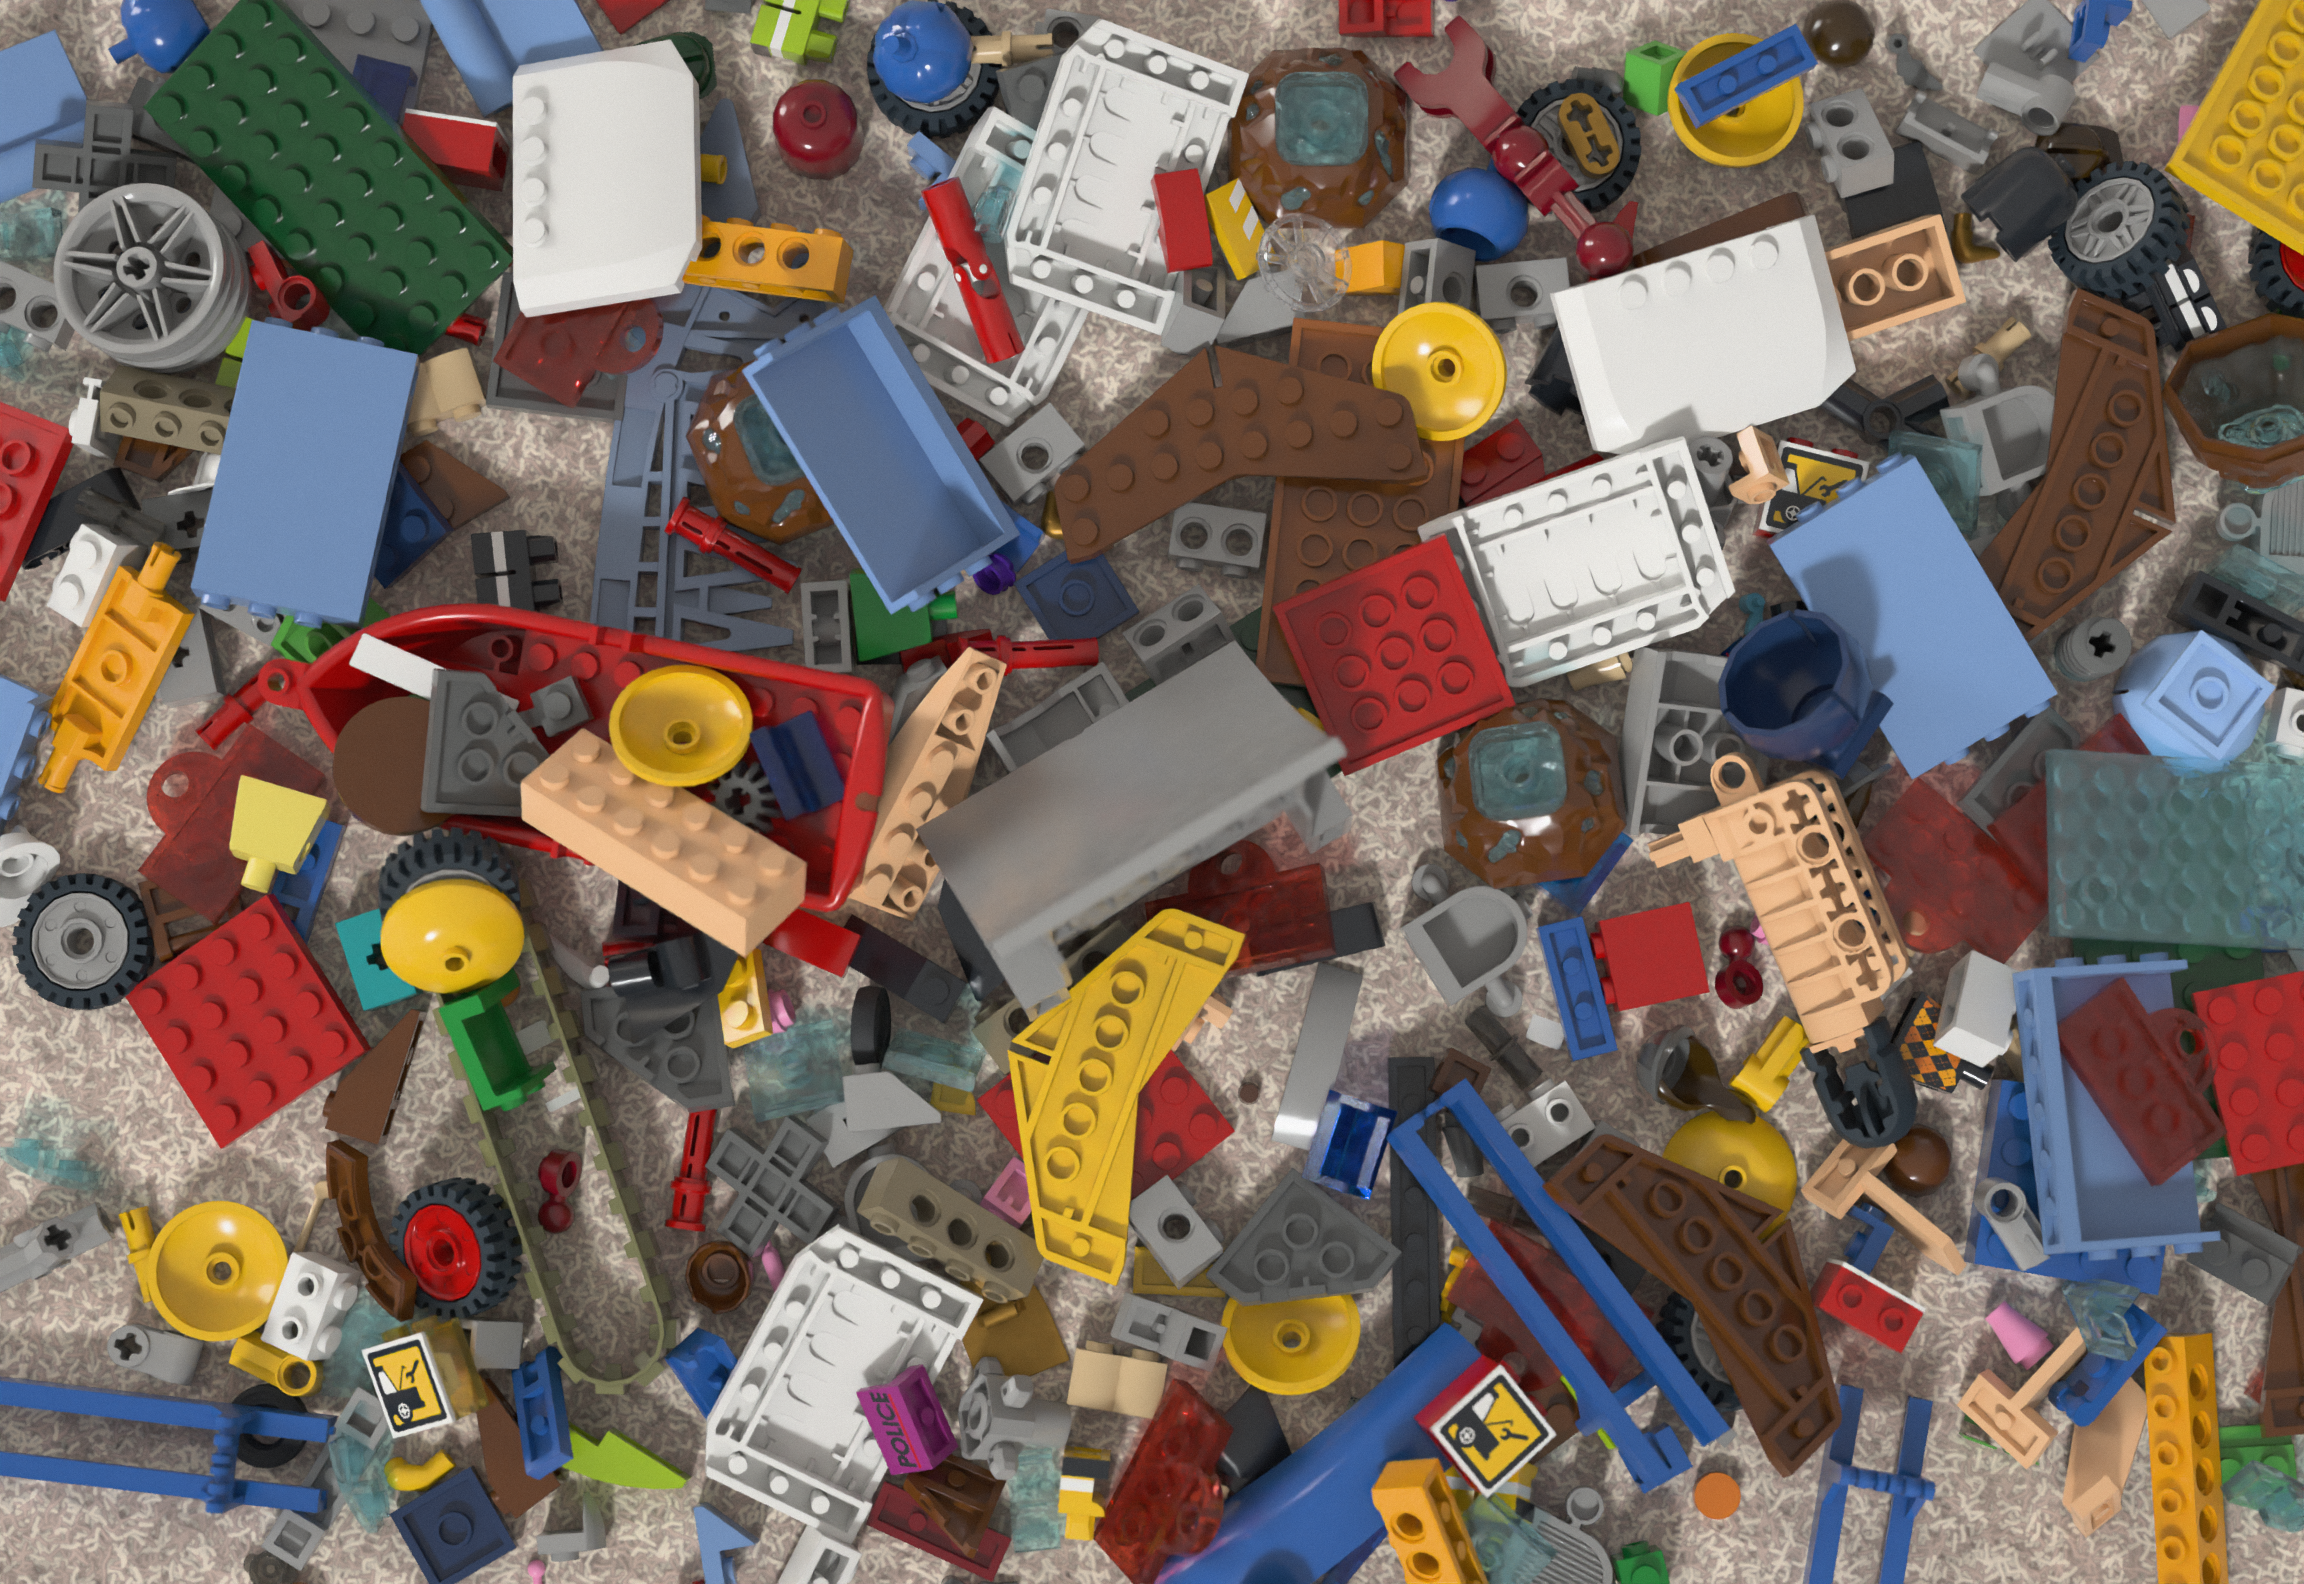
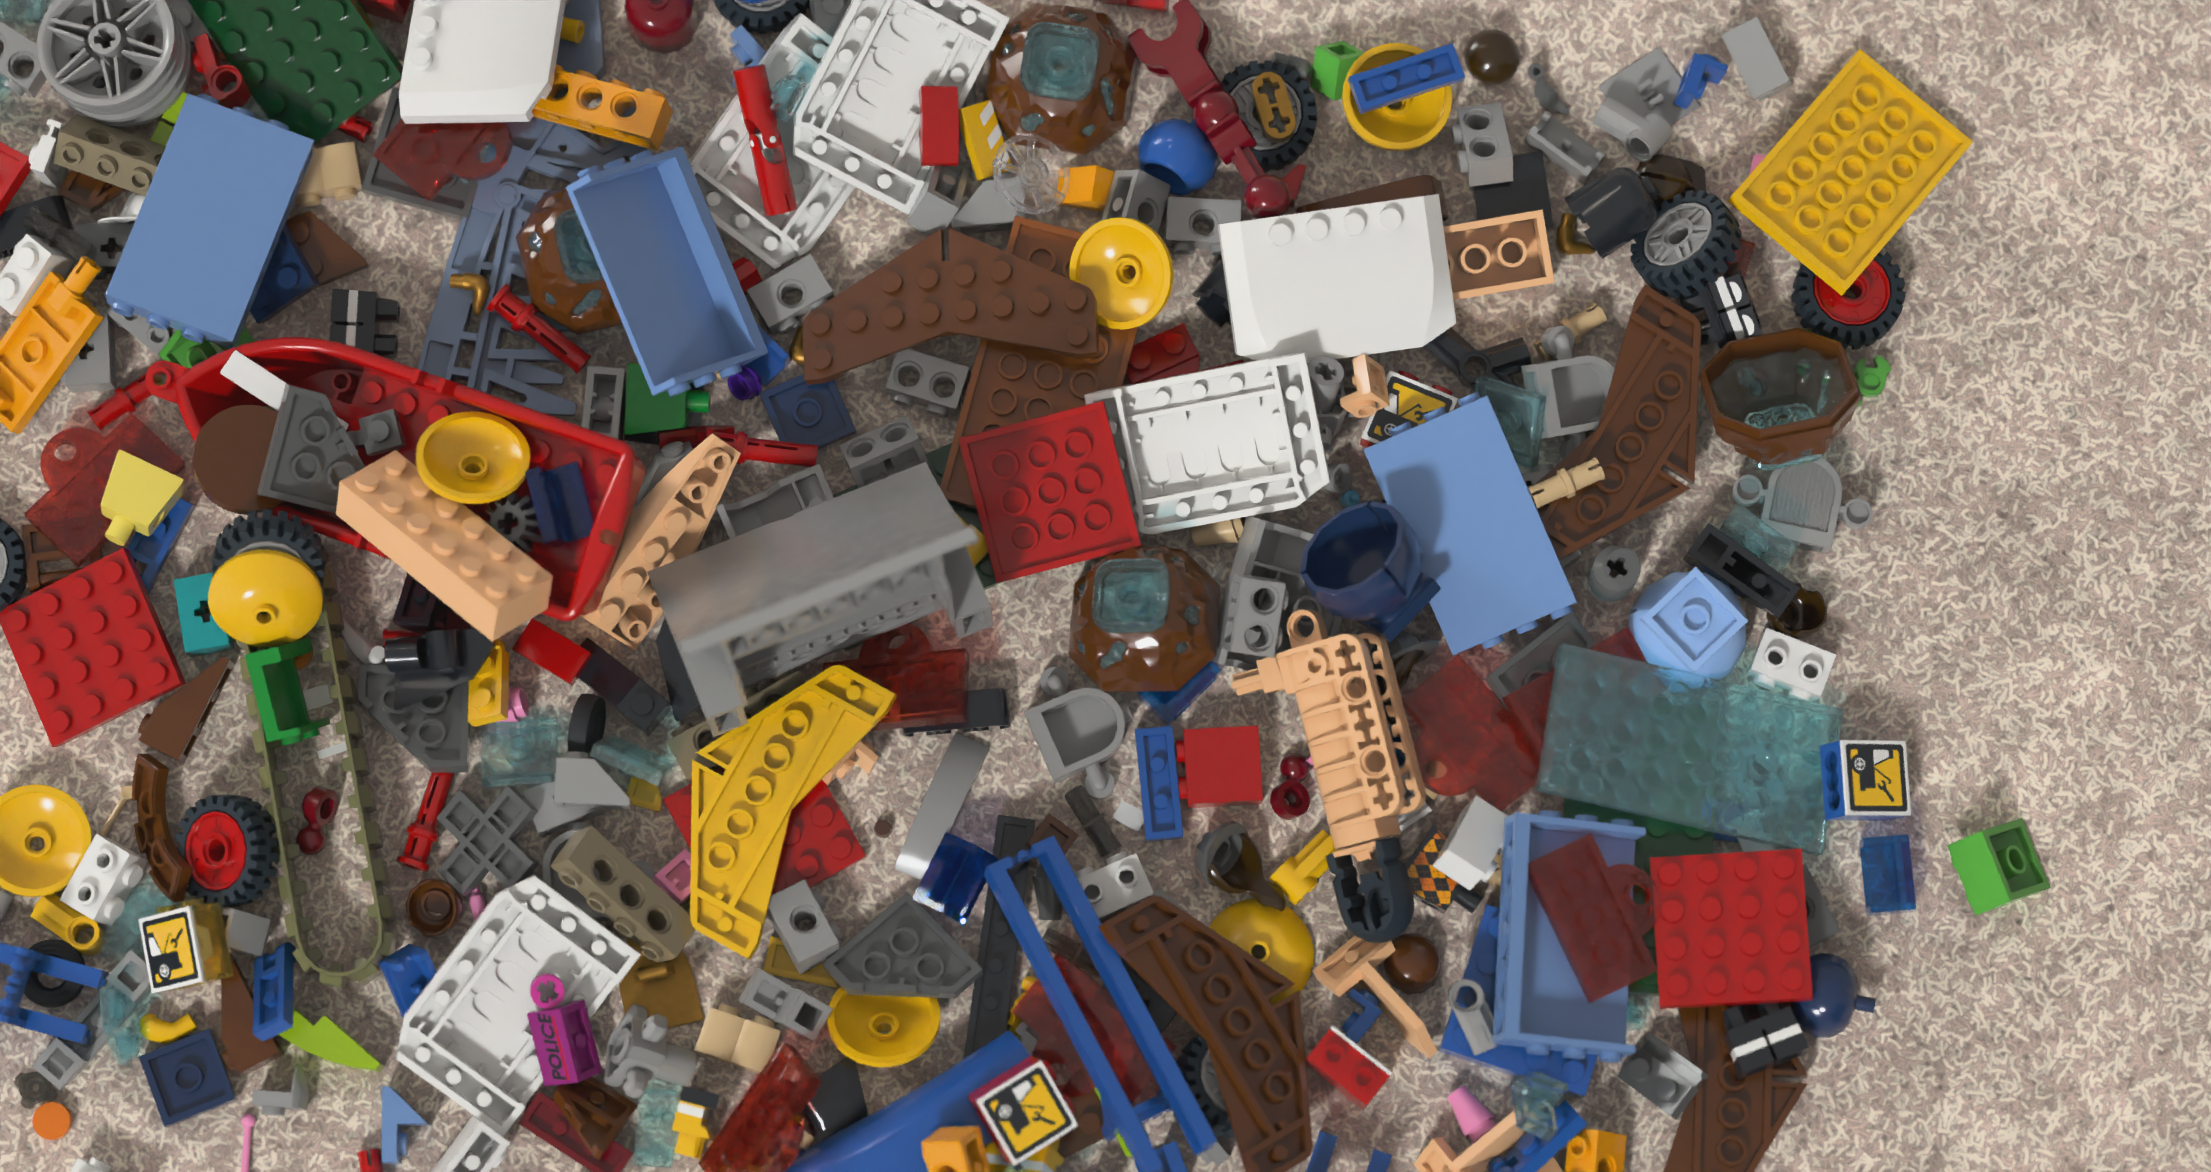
camera: 10 degrees right, 5 degrees down
none -> pearl gold animal [449,272,490,316]
none -> dark pink bush [530,973,565,1009]
none -> light grey brick [1221,573,1289,658]
none -> light grey hinge [1324,463,1353,493]
none -> tan pin [1527,457,1605,509]

